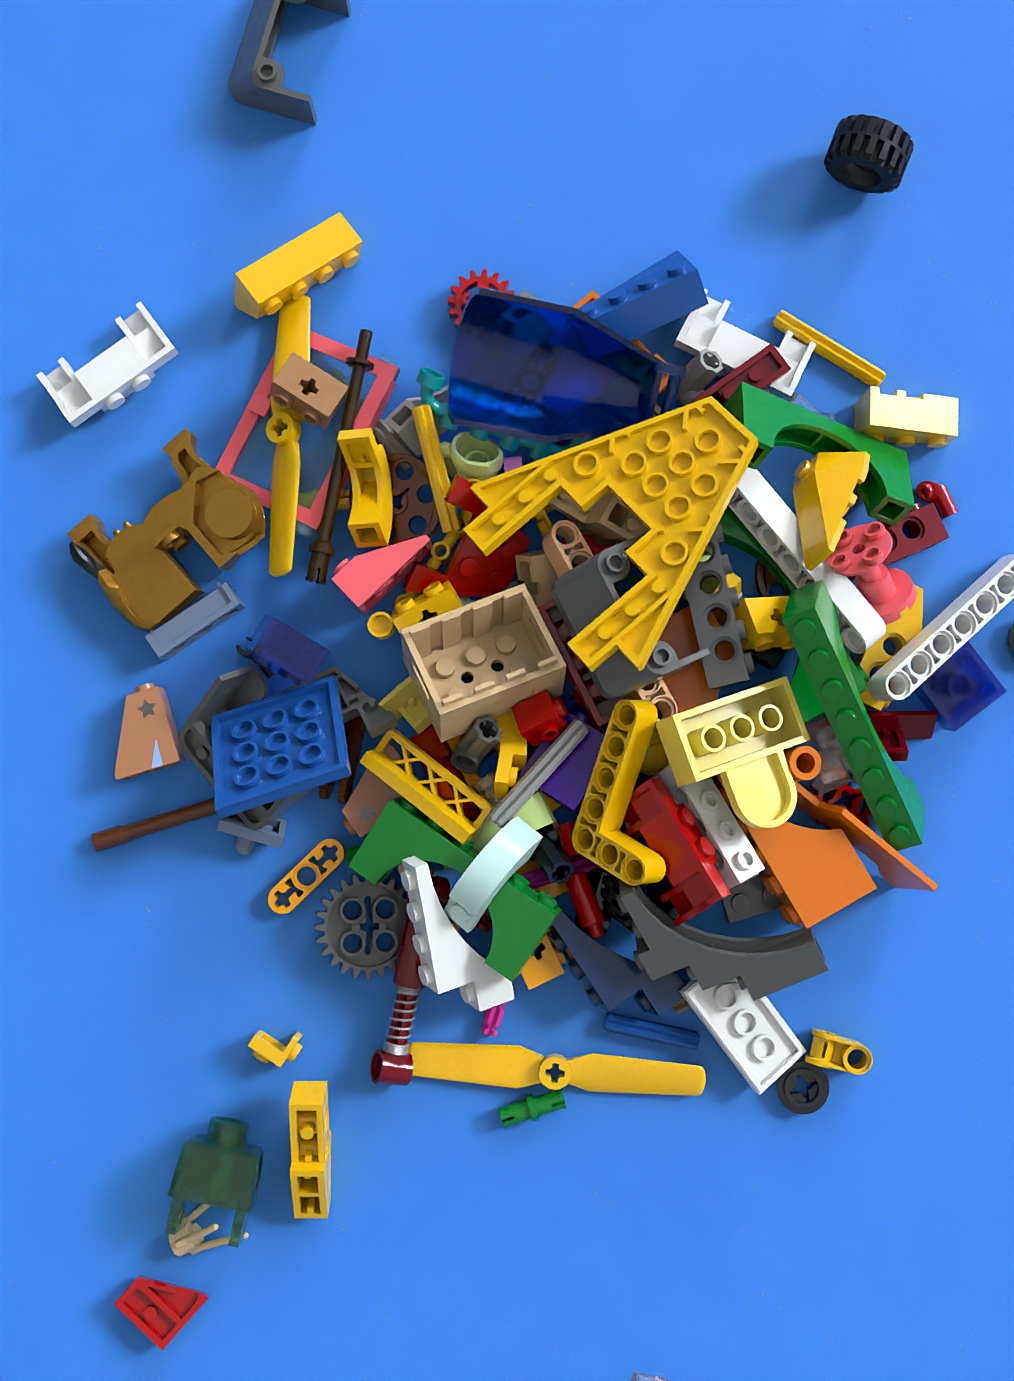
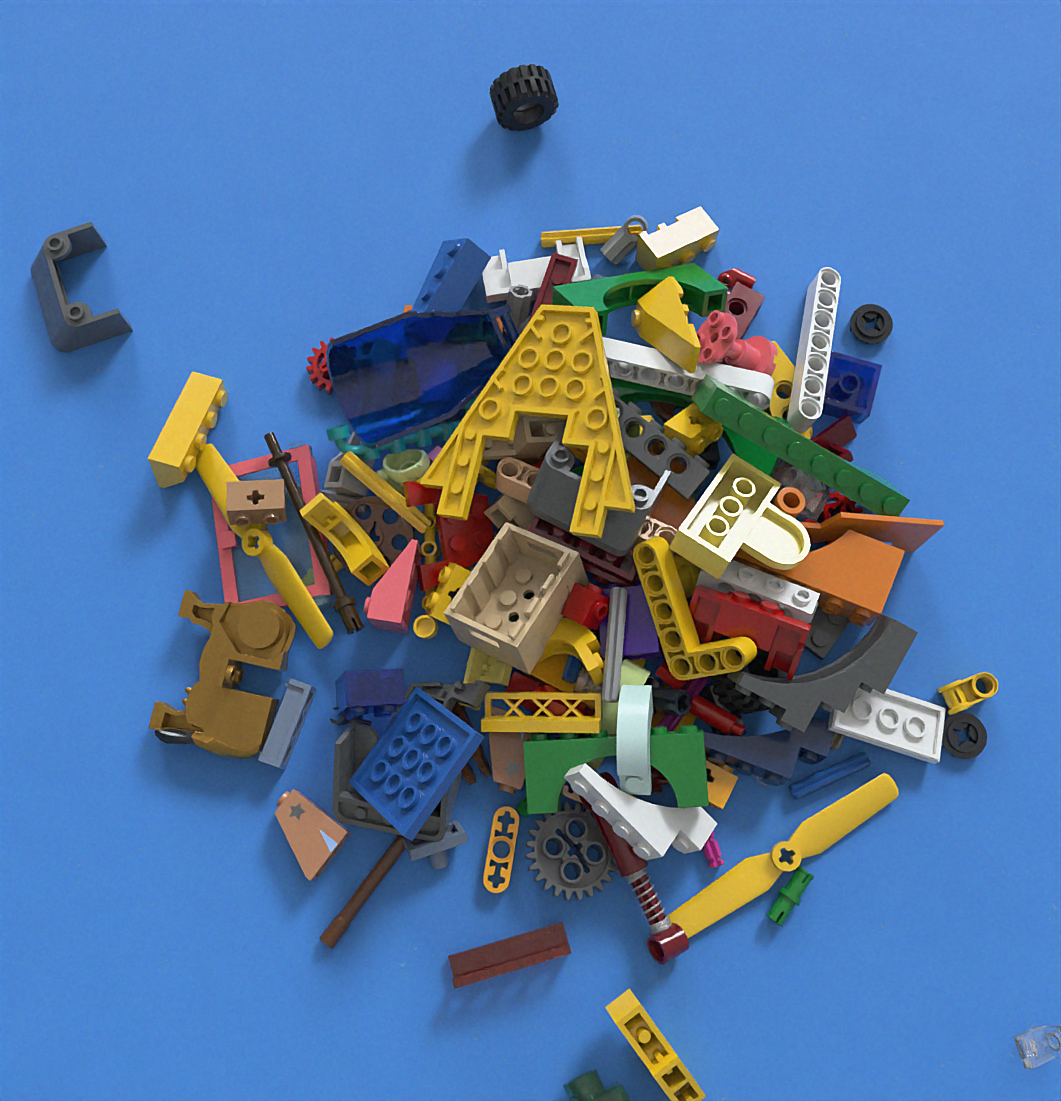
camera: 30 degrees left, 10 degrees down
white bracket [36,301,179,427] -> none
yellow bracket [248,1029,303,1068] -> none
dark grey piece [450,716,503,773] -> none
none -> clear red fence [448,921,572,989]
none -> light grey piece [600,215,648,265]

